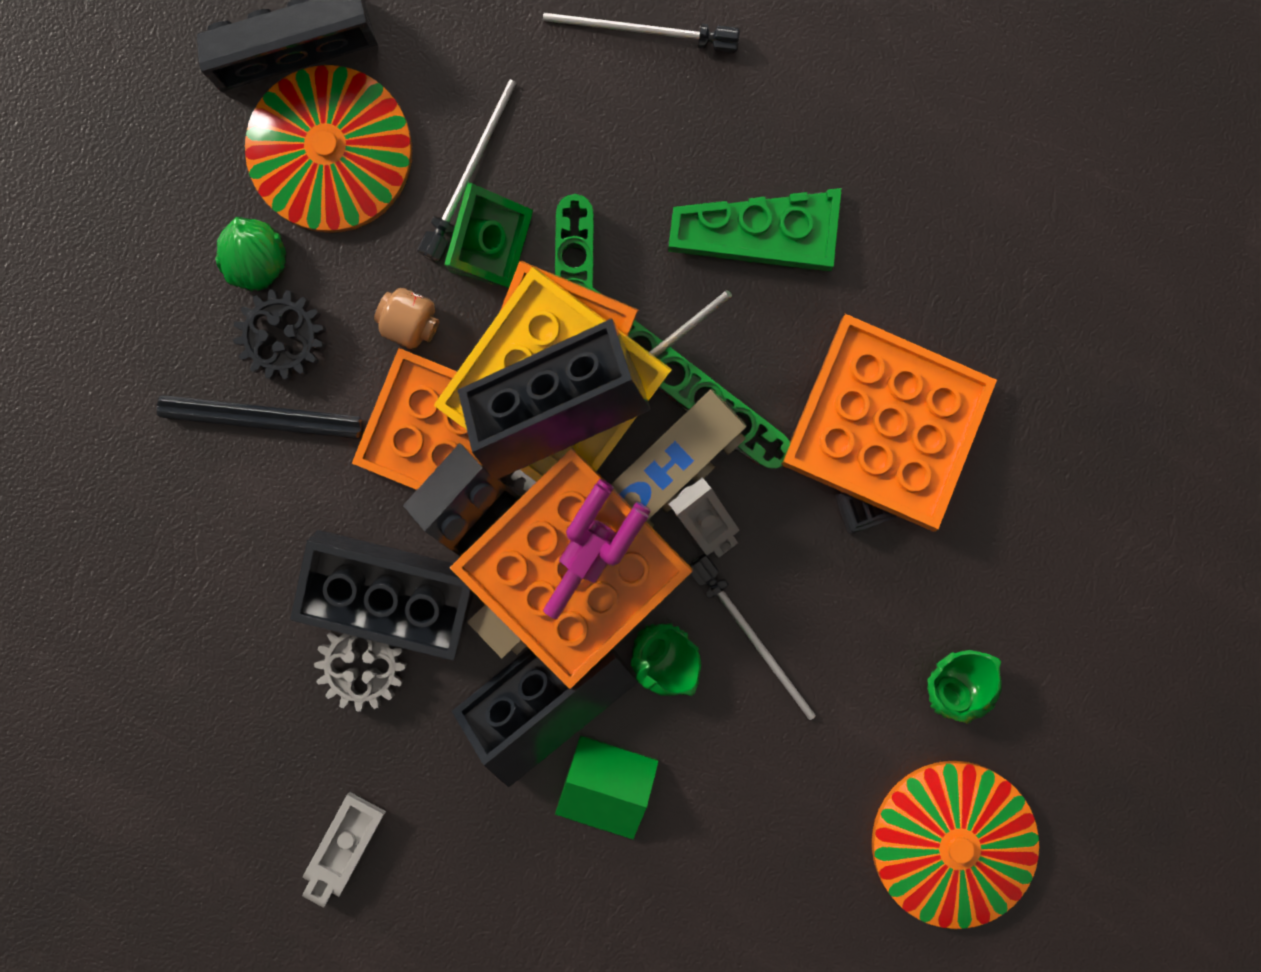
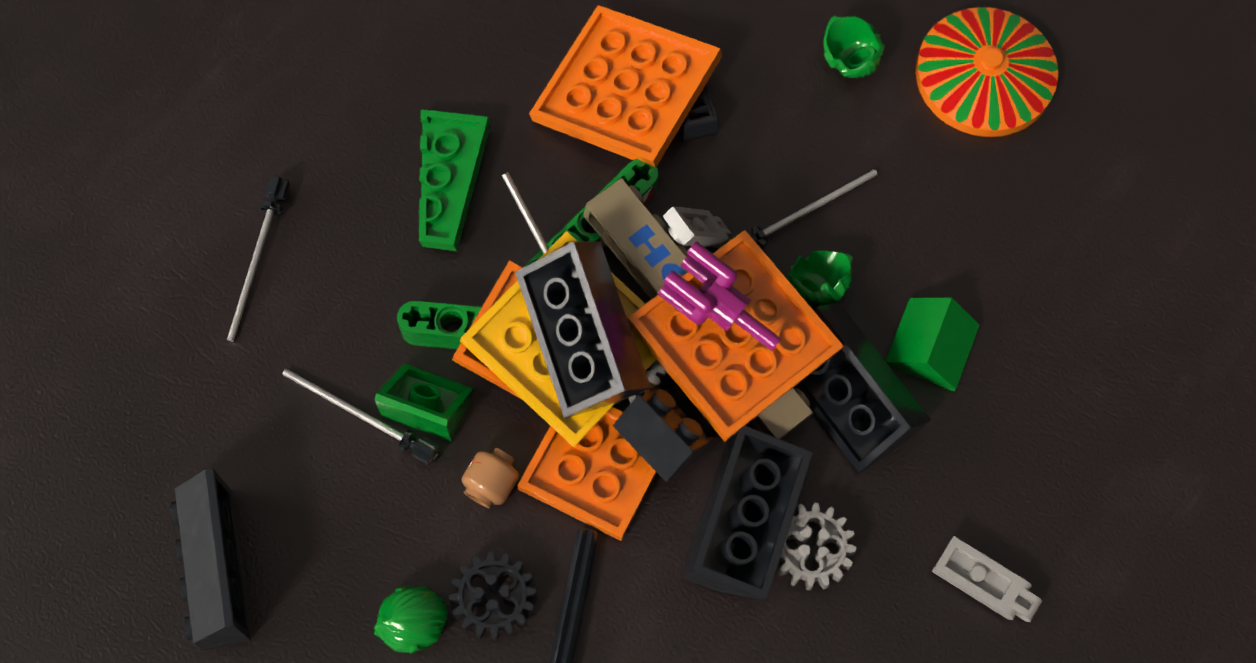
camera: 90 degrees left, 20 degrees down
dish [245,65,412,233] -> none

